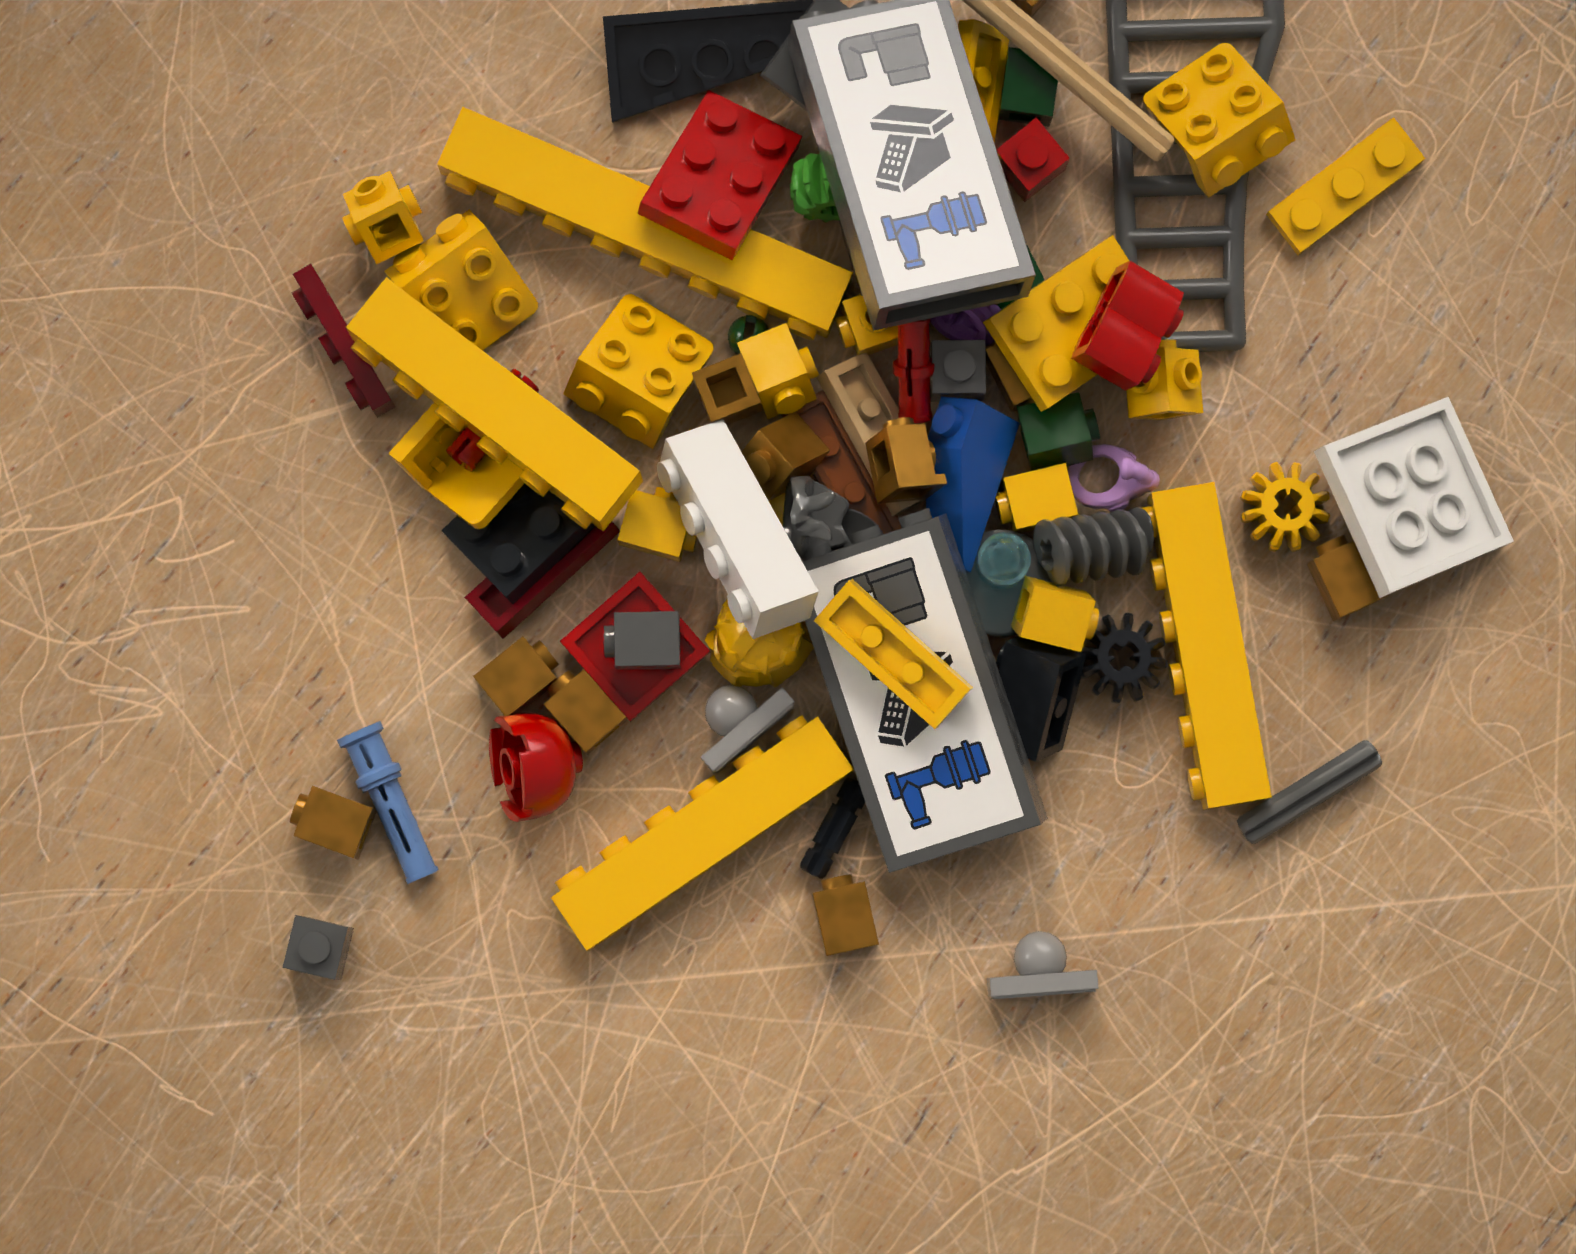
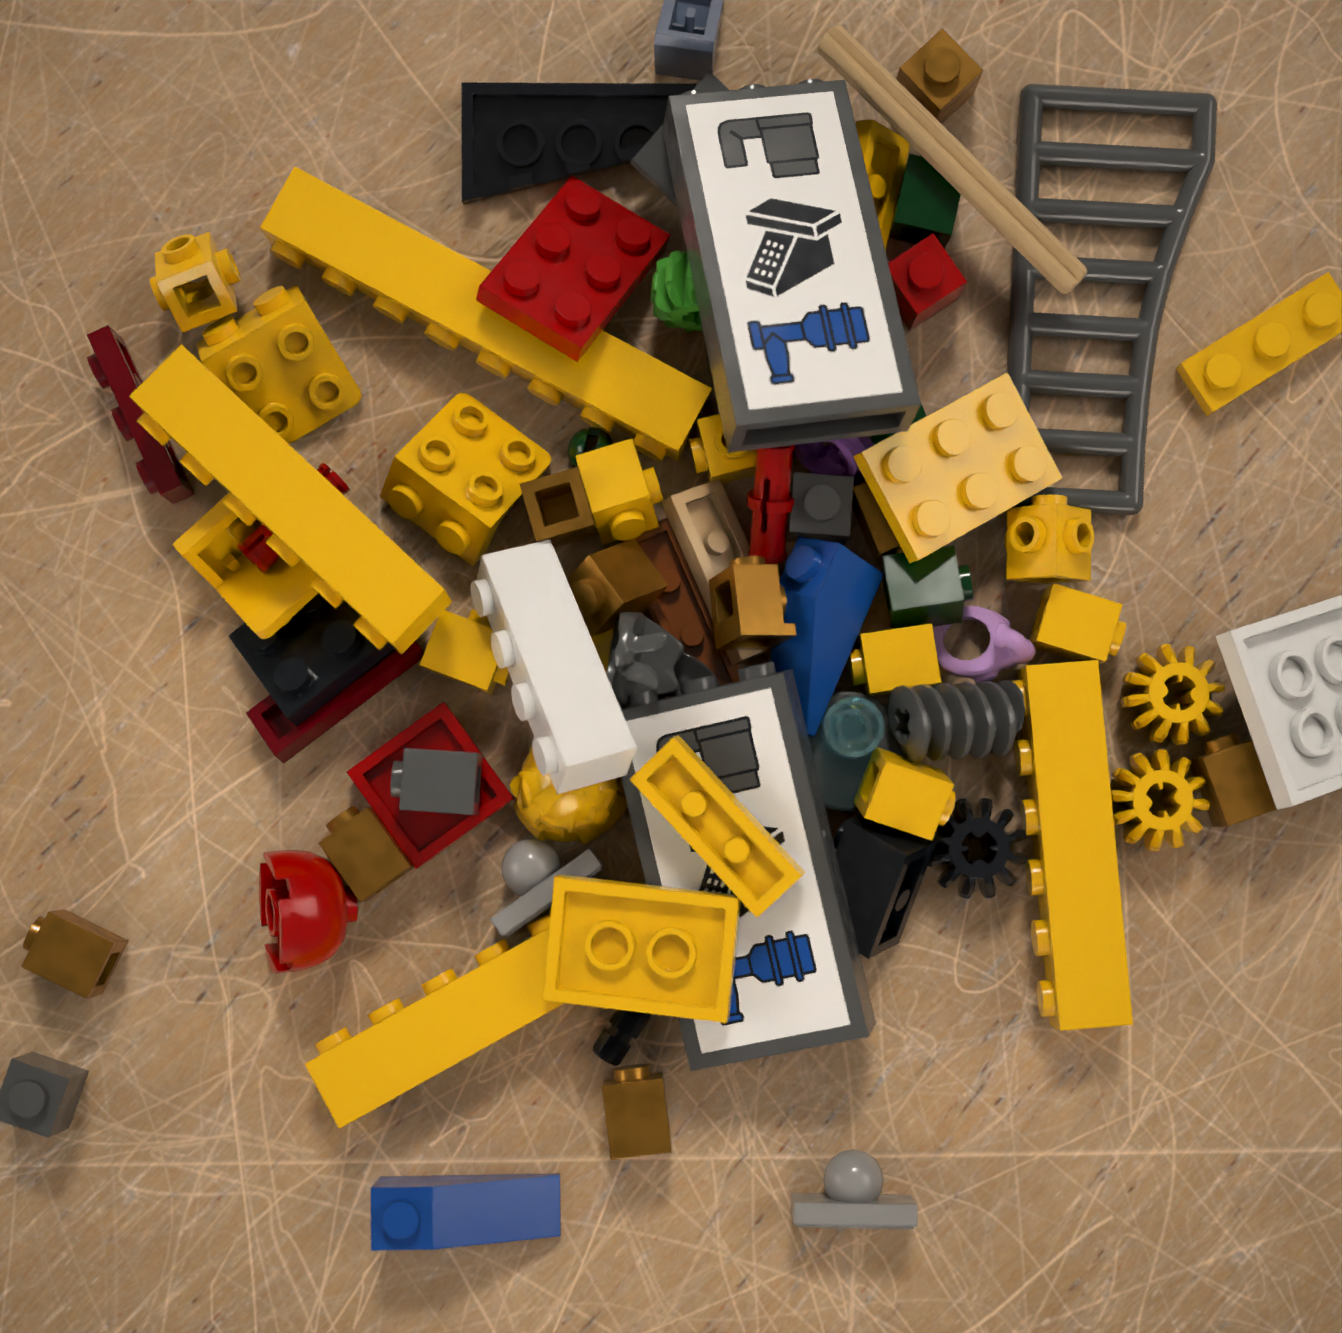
camera: 10 degrees right, 0 degrees up
medium blue pin [337,721,439,884] -> none
pearl gold brick [473,636,559,716] -> none
red brick [1071,261,1184,391] -> none
yellow bracket [1143,43,1296,198] -> none
dark grey axle [1237,740,1382,844] -> none
none -> blue slope [371,1173,561,1251]
none -> yellow plate [542,874,741,1023]
none -> yellow brick [1029,583,1126,664]
none -> yellow gear [1111,749,1210,852]

